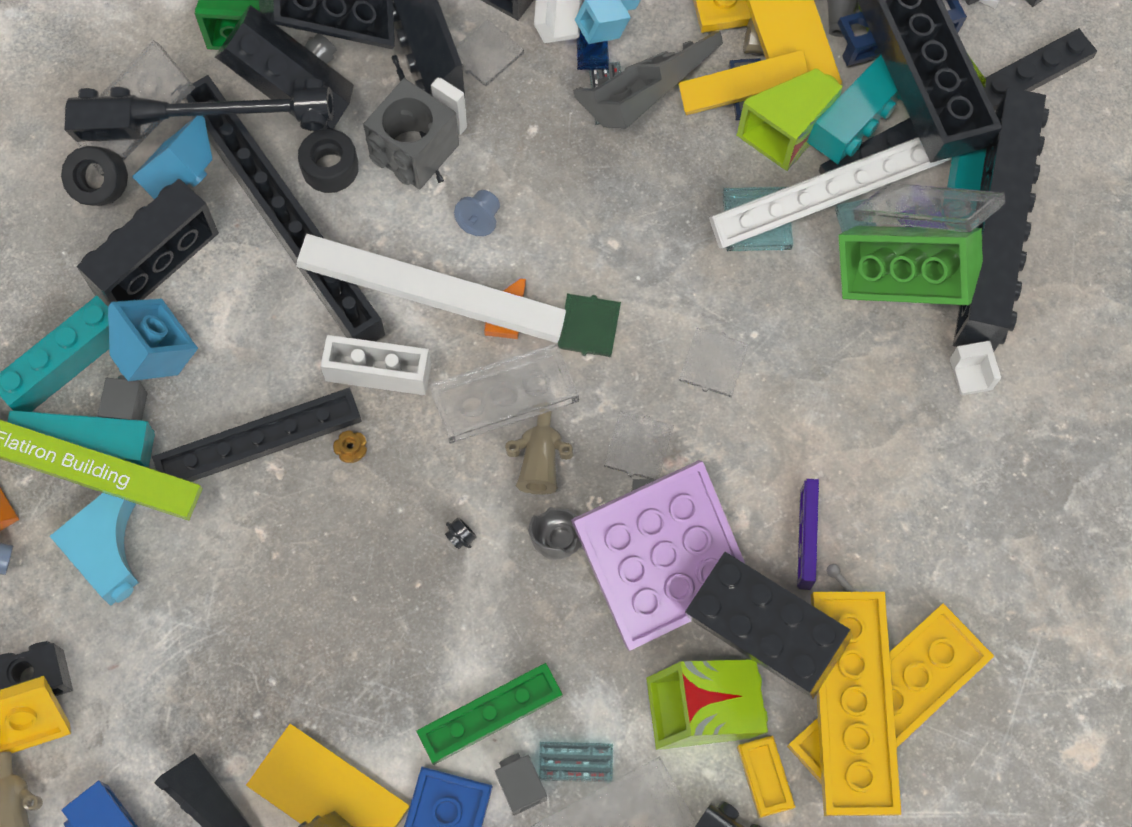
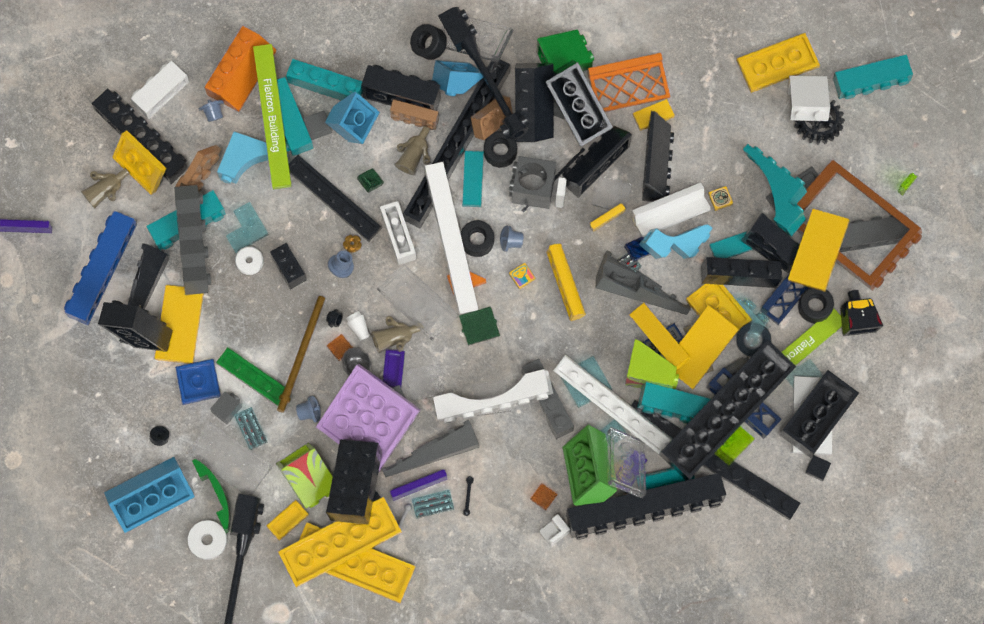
camera: 65 degrees right, 5 degrees up
none -> teal brick [146,190,226,250]
none -> dark grey brick [174,185,211,295]
none -> medium nougat plate [175,145,221,193]
none -> clear light blue tile [226,202,269,253]
none -> white piece [235,246,264,275]
none -> black brick [270,243,307,290]
none -> pearl gold bar [277,296,325,413]
none -> sand blue piece [296,396,321,423]
none -> clear orange tile [327,334,353,361]
none -> sand blue piece [328,251,354,278]
none -> white cone [346,311,370,341]
none -> clear green tile [357,168,384,193]
none -> dark purple tile [382,350,405,388]
none -> dark grey wedge [382,419,479,477]
none -> medium nougat piece [390,100,439,130]
none -> dark tan piece [394,126,430,175]
none -> clear light blue tile [412,490,454,519]
none -> white arch [433,369,553,424]
none -> black tyre [461,220,494,257]
none -> teal tile [462,151,484,207]
none -> black hinge [463,476,474,516]
none -> medium nougat piece [471,95,513,140]
none -> tile [509,263,535,290]
none -> dark grey arch [521,358,574,439]
none -> clear orange tile [530,483,558,511]
none -> yellow brick [546,244,586,321]
none -> yellow tile [590,203,626,232]

